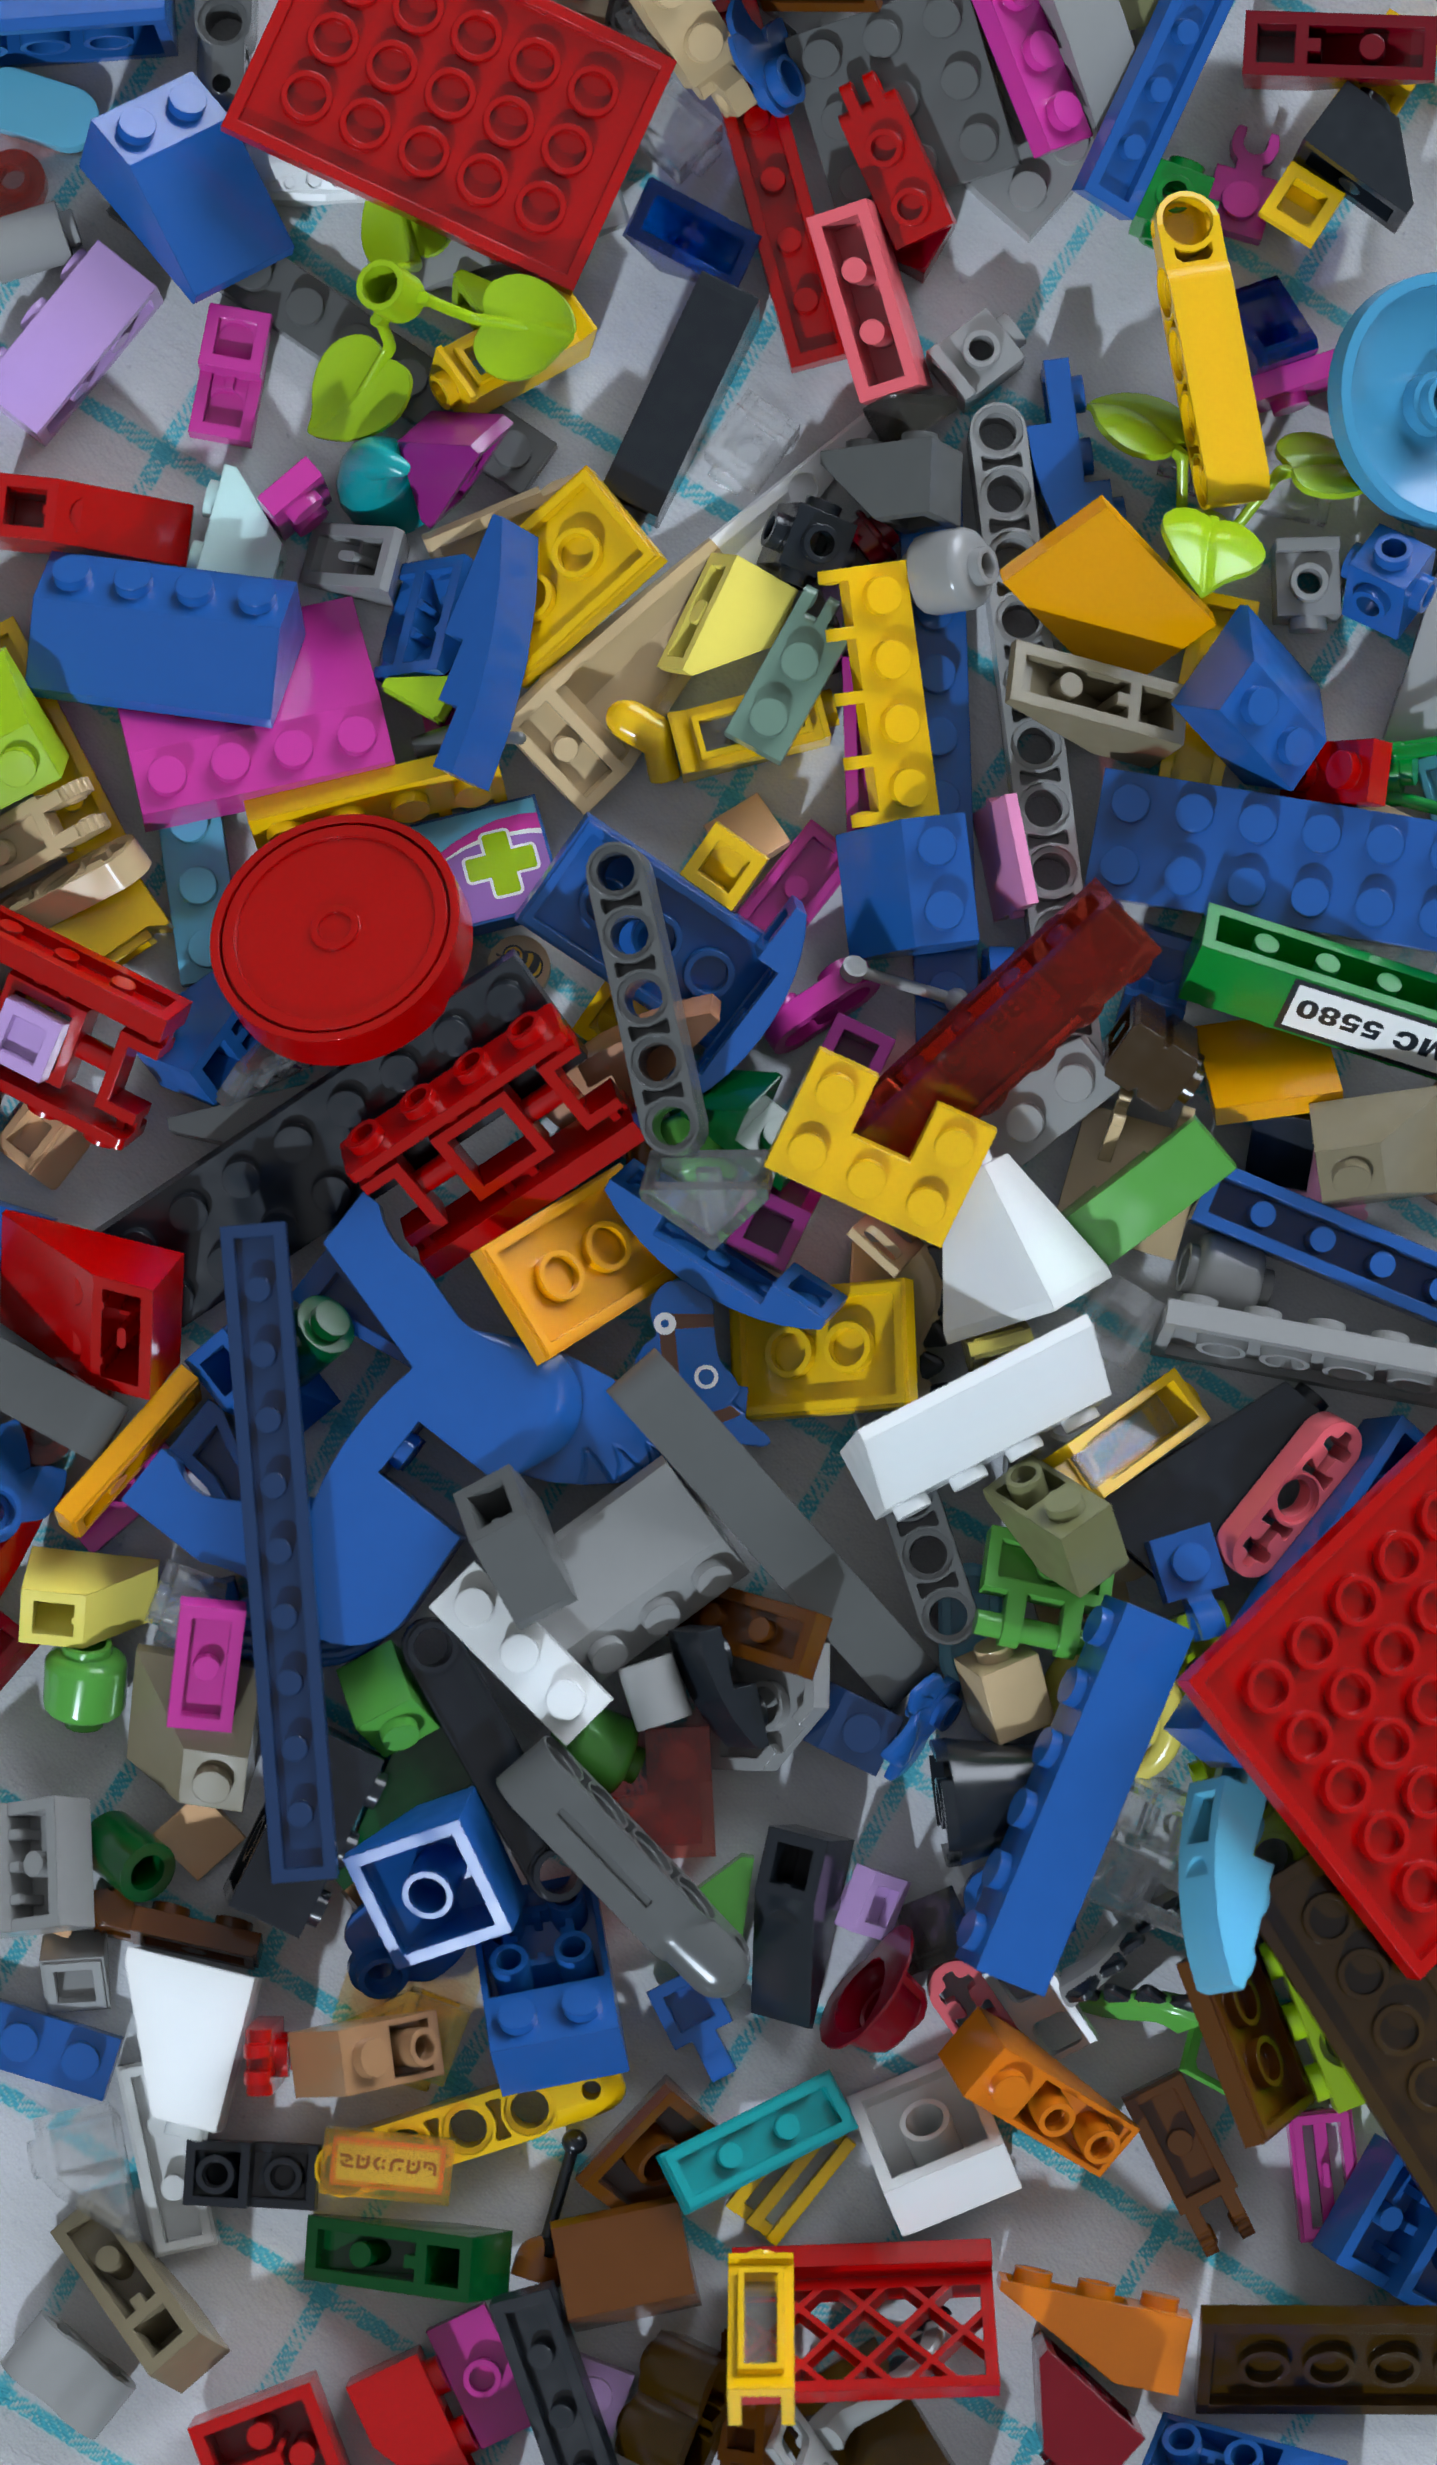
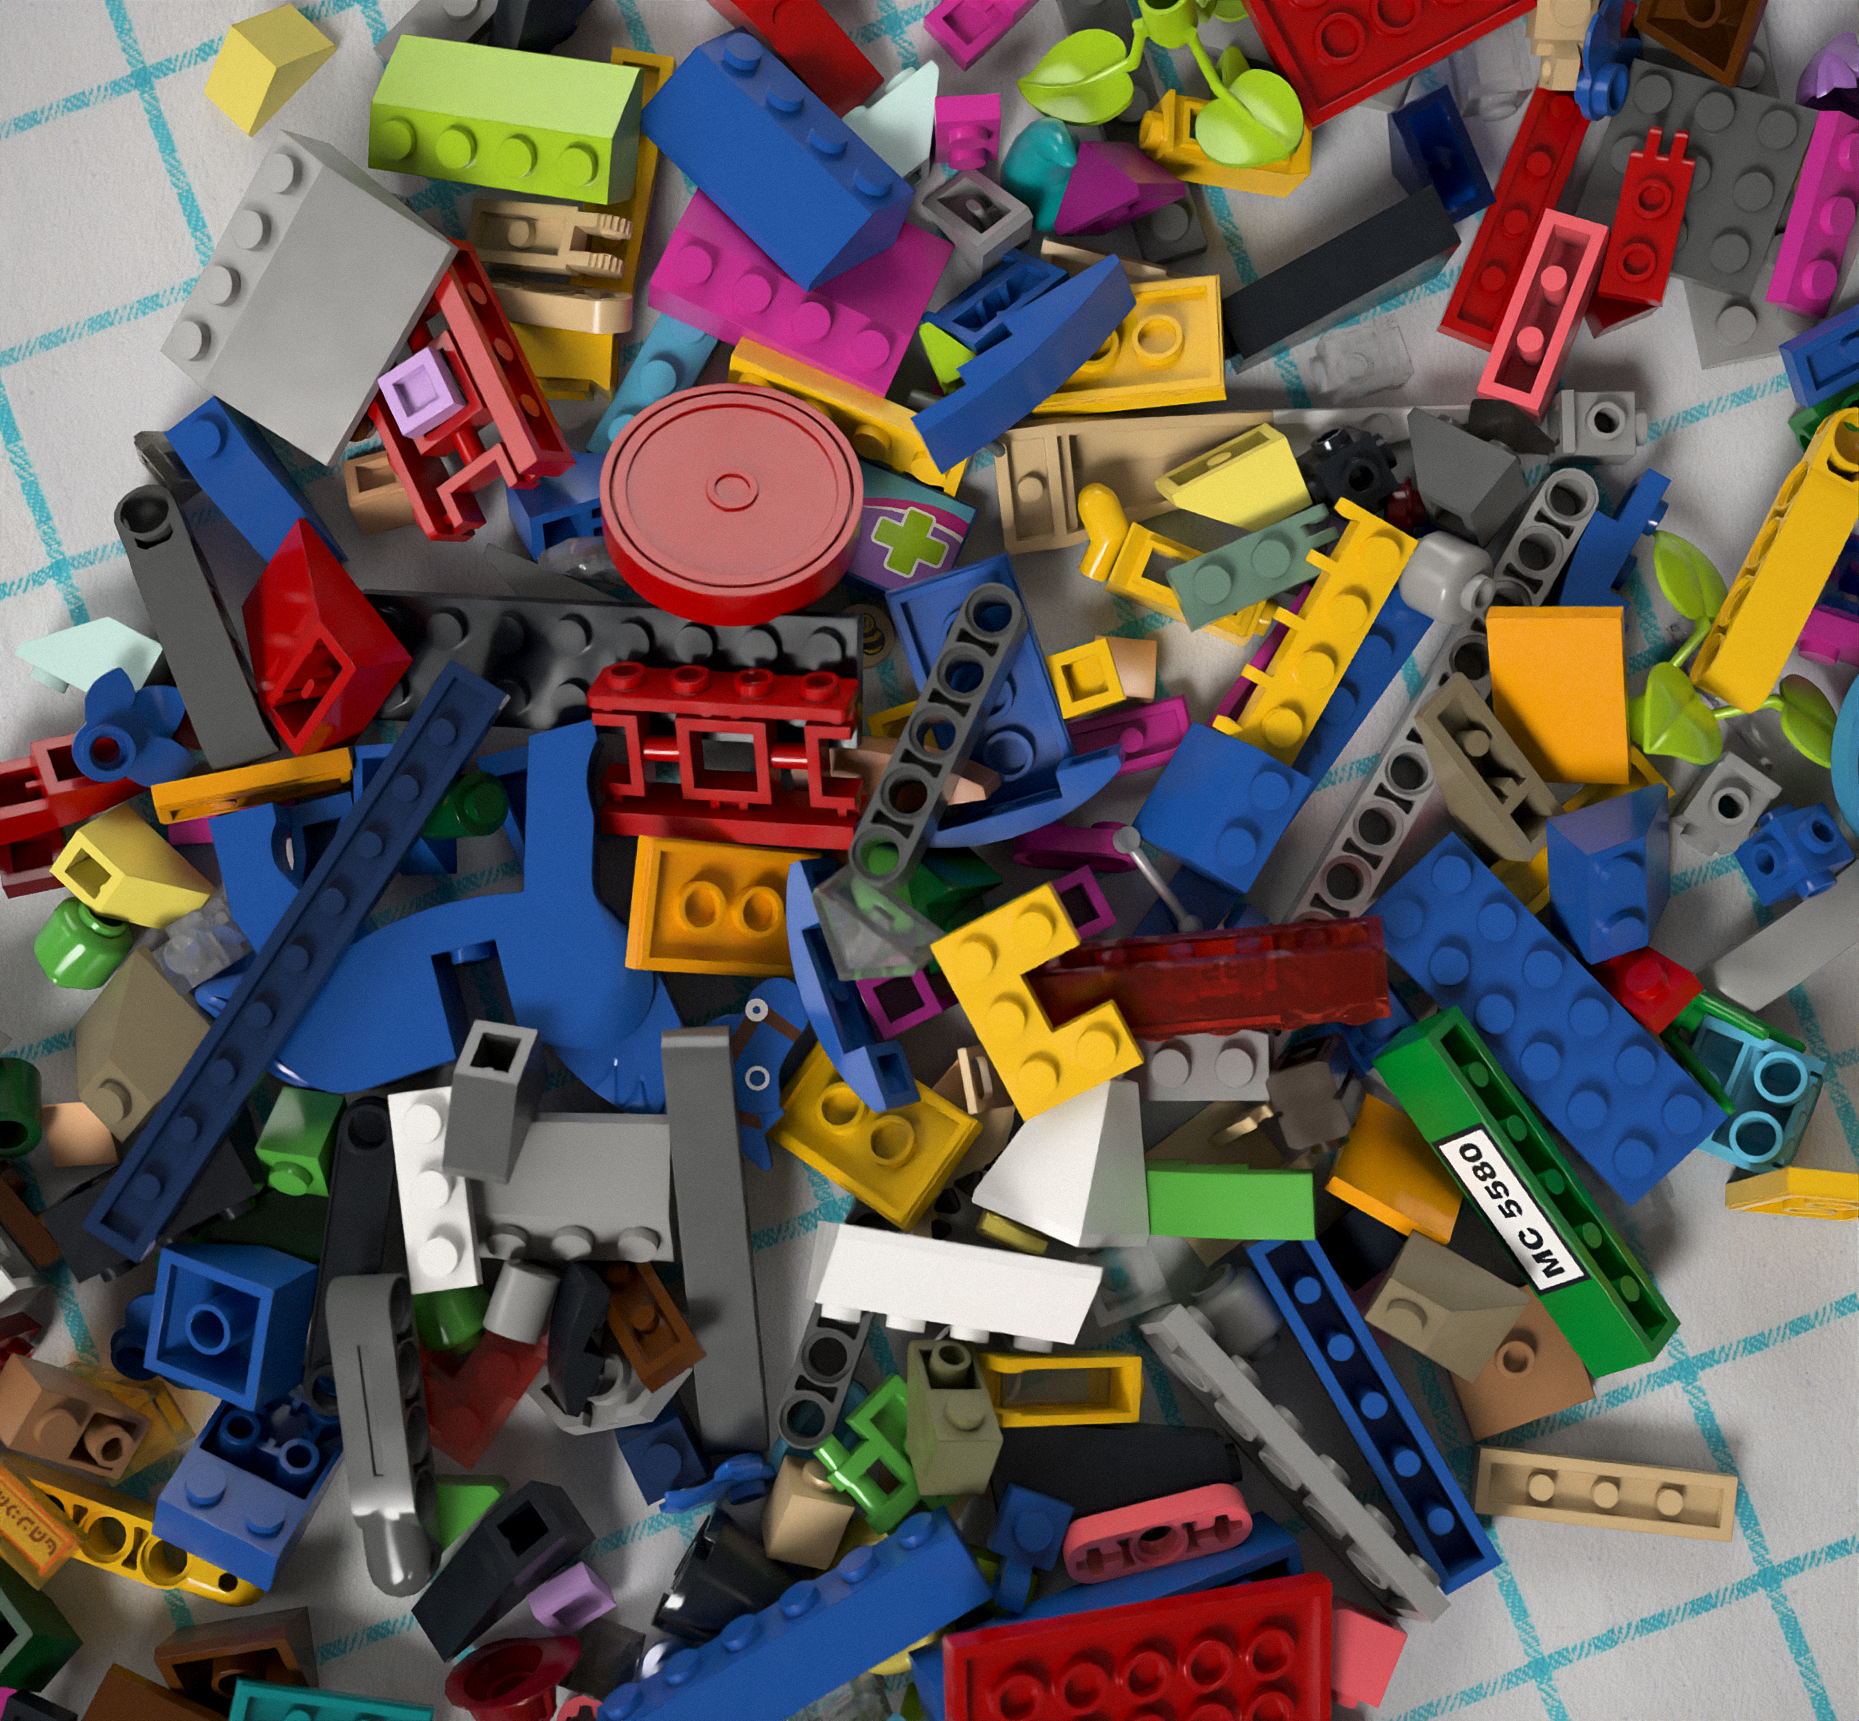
camera: 30 degrees right, 0 degrees up
dark pink plate [166,1596,246,1733] -> none
hinge [510,2129,587,2288] -> none
blue plate [646,1975,737,2082] -> none
bright pink piece [973,792,1039,922] -> none

